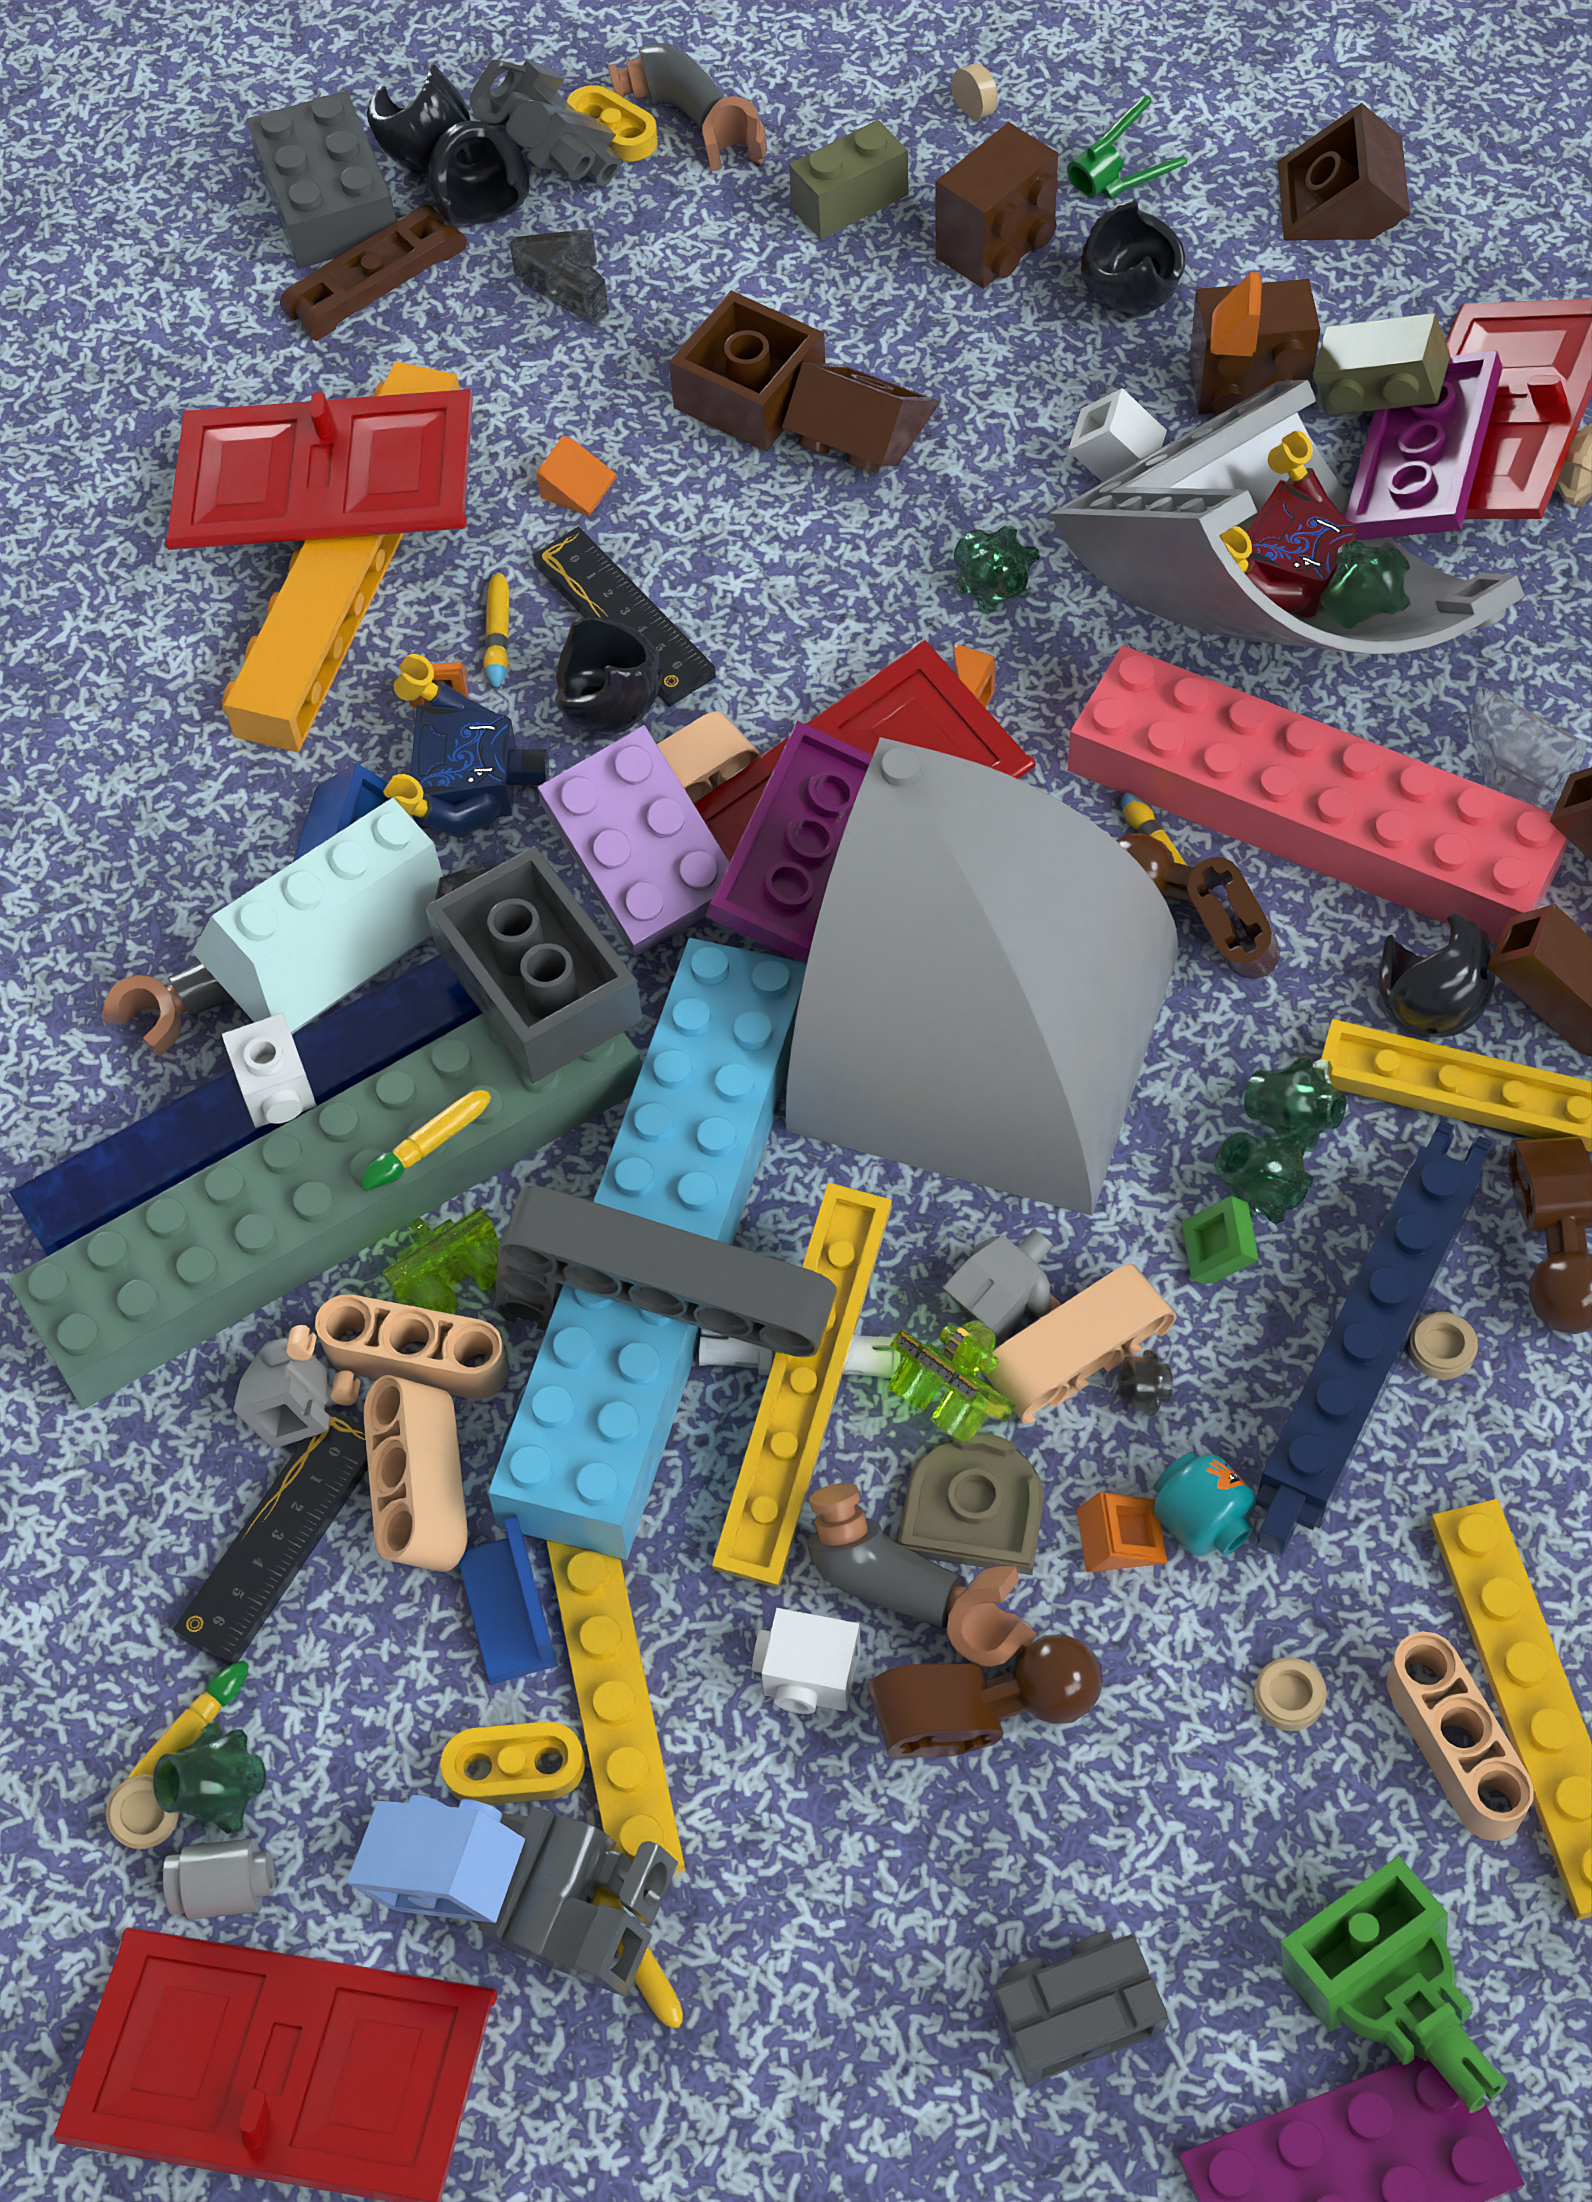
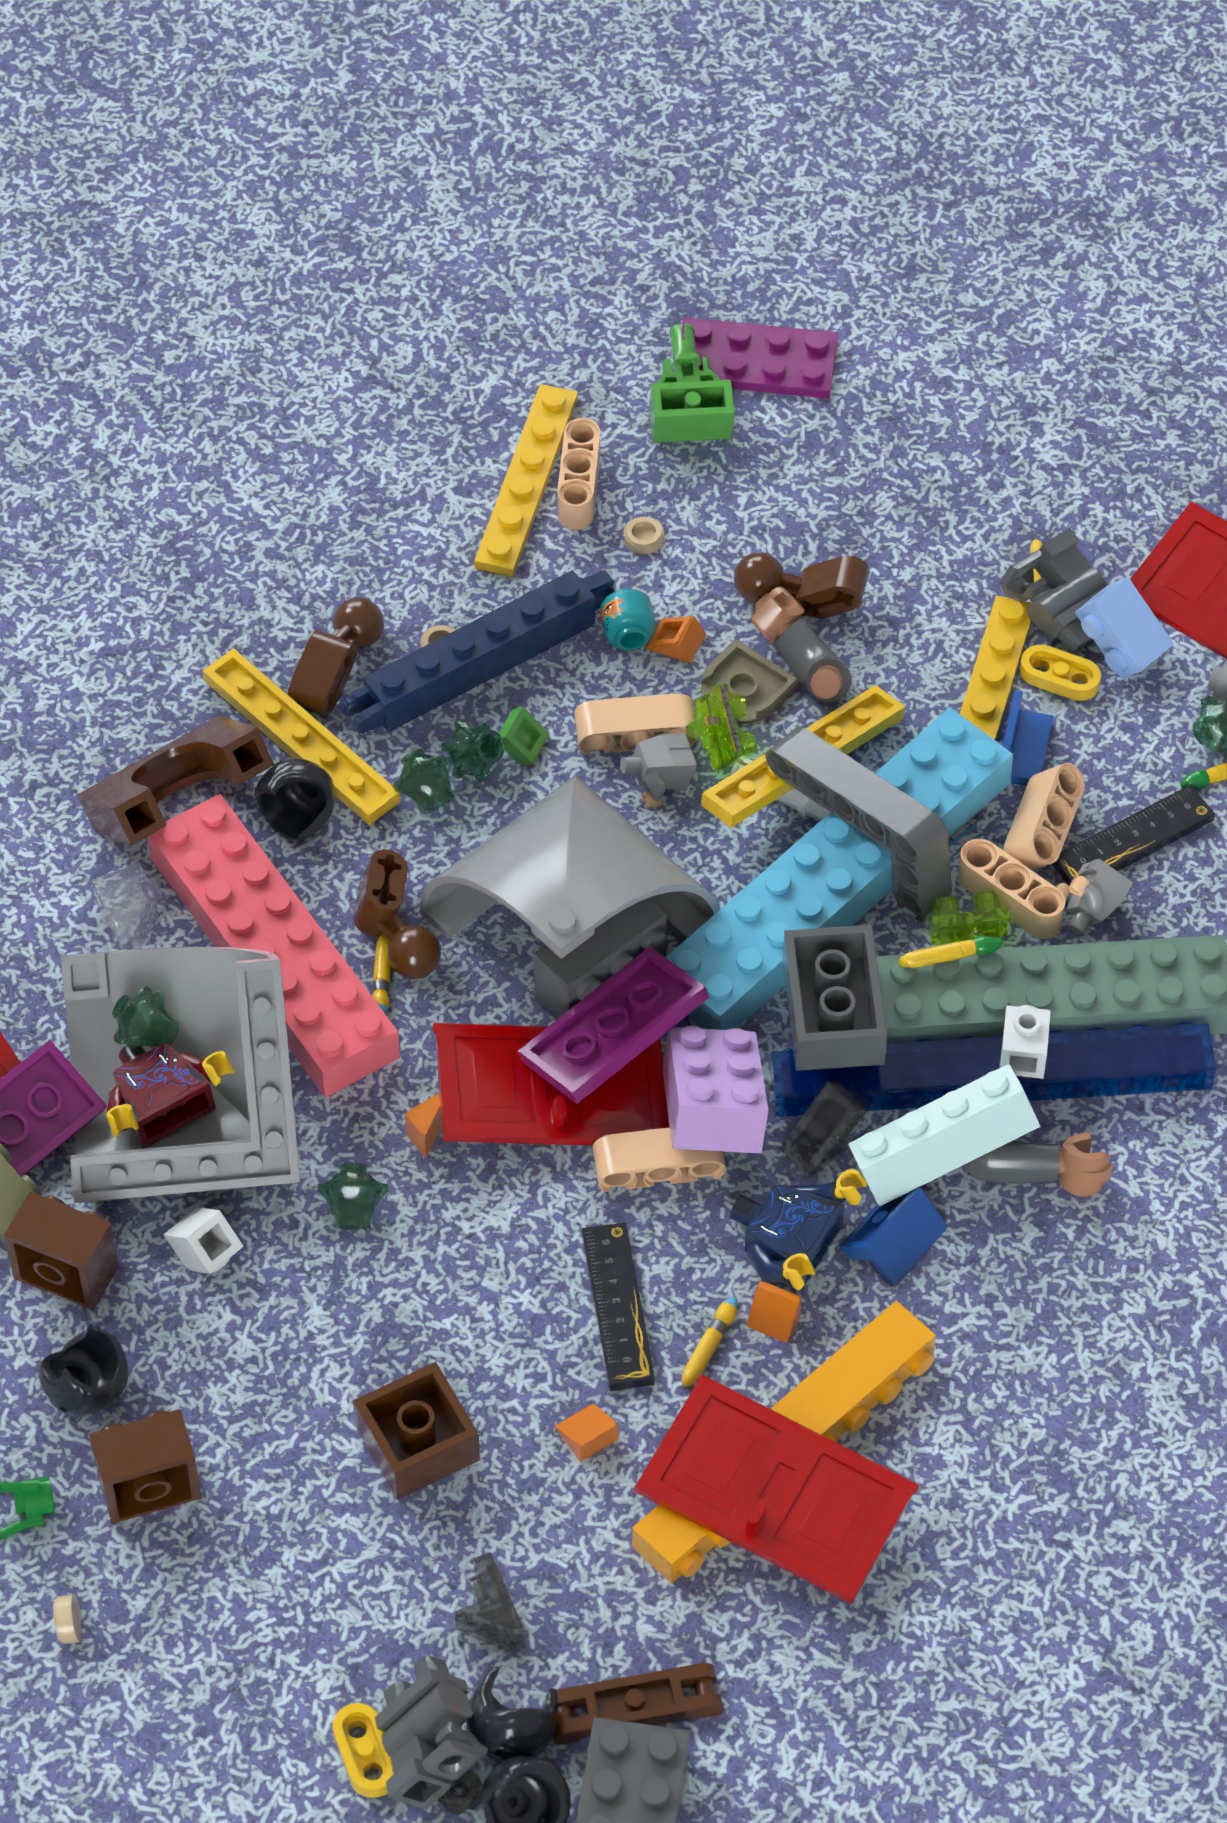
camera: 155 degrees left, 5 degrees down
black piece [555,616,662,734] -> none
piece [608,43,767,171] -> none
white brick [752,1608,861,1714] -> none
reddish brown slope [782,362,940,473] -> none
olive brick [789,120,909,240] -> none
dark grey brick [993,1931,1168,2086] -> none
clear smoke plate [1119,1350,1173,1416] -> none
orange slope [1210,272,1262,356] -> none

